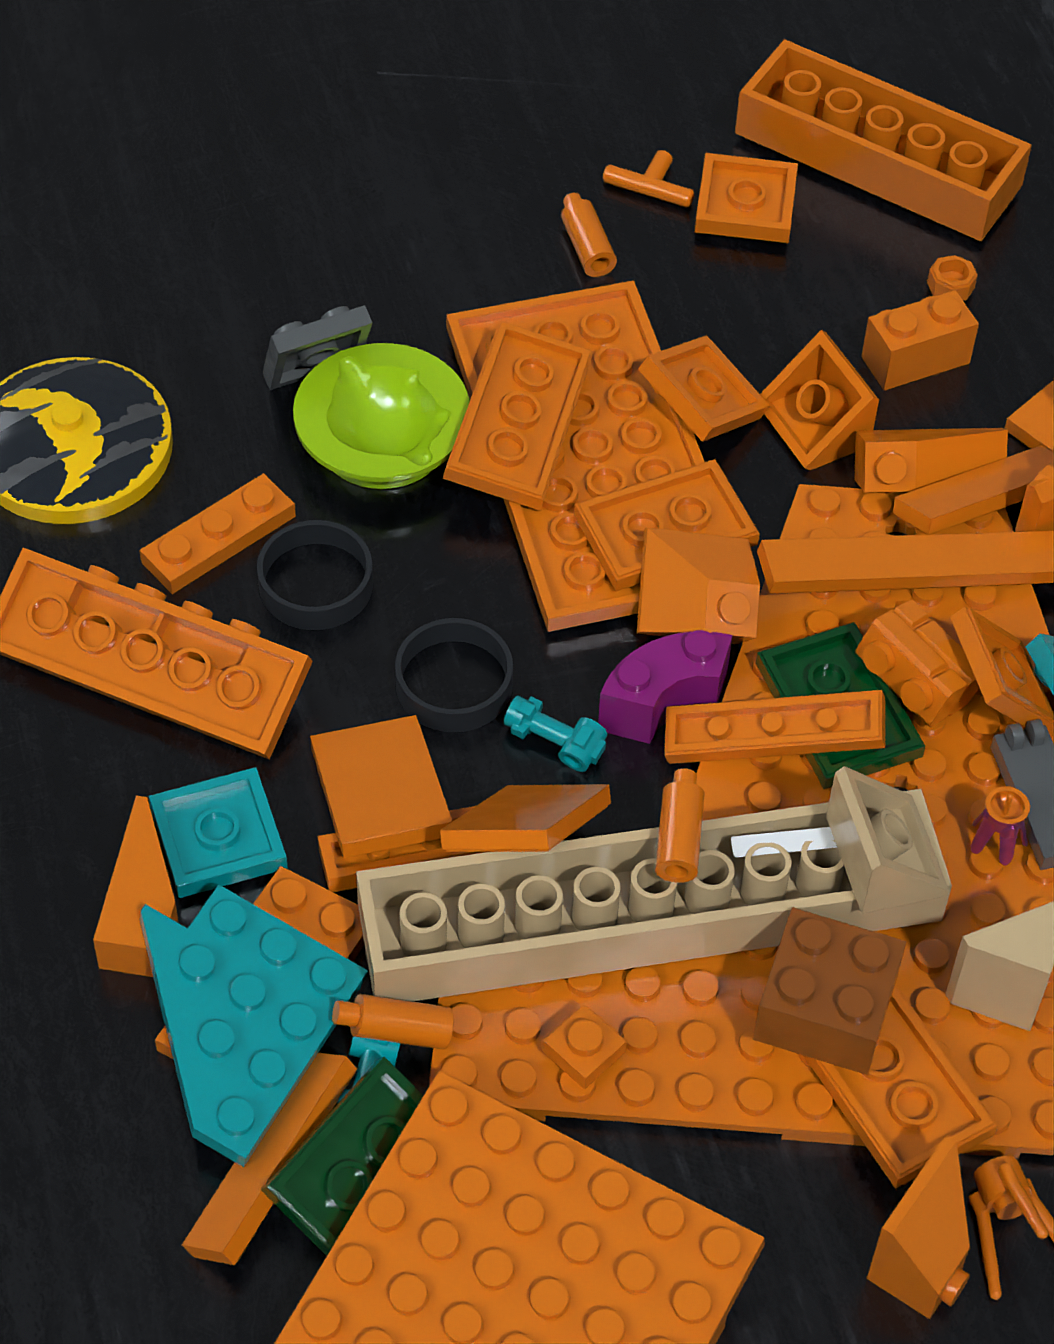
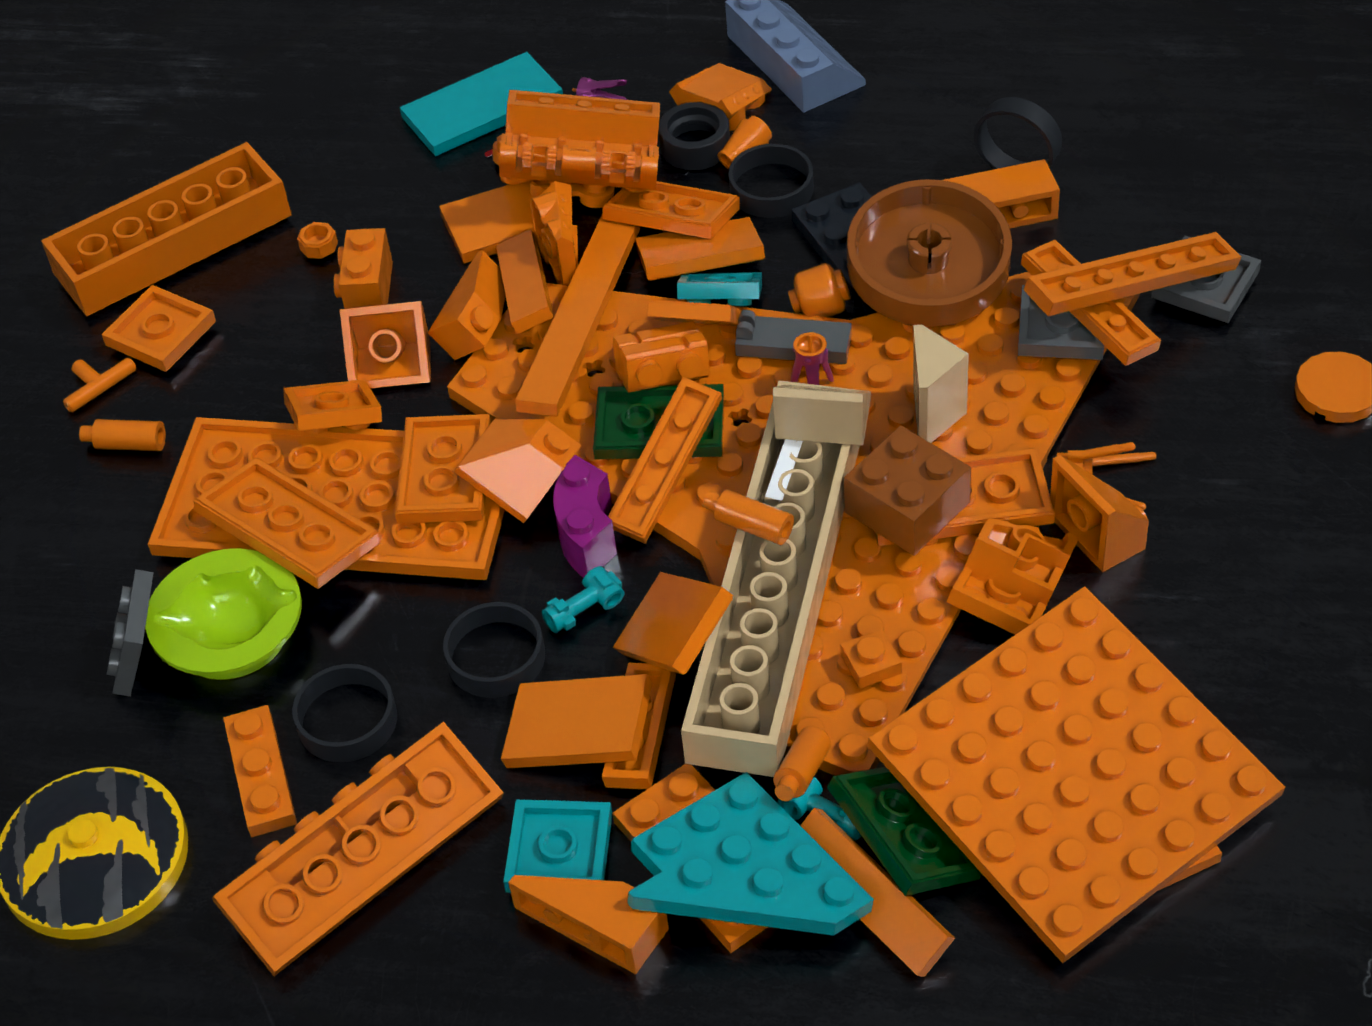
camera: 60 degrees left, 5 degrees down
none -> orange slope [946,518,1079,635]

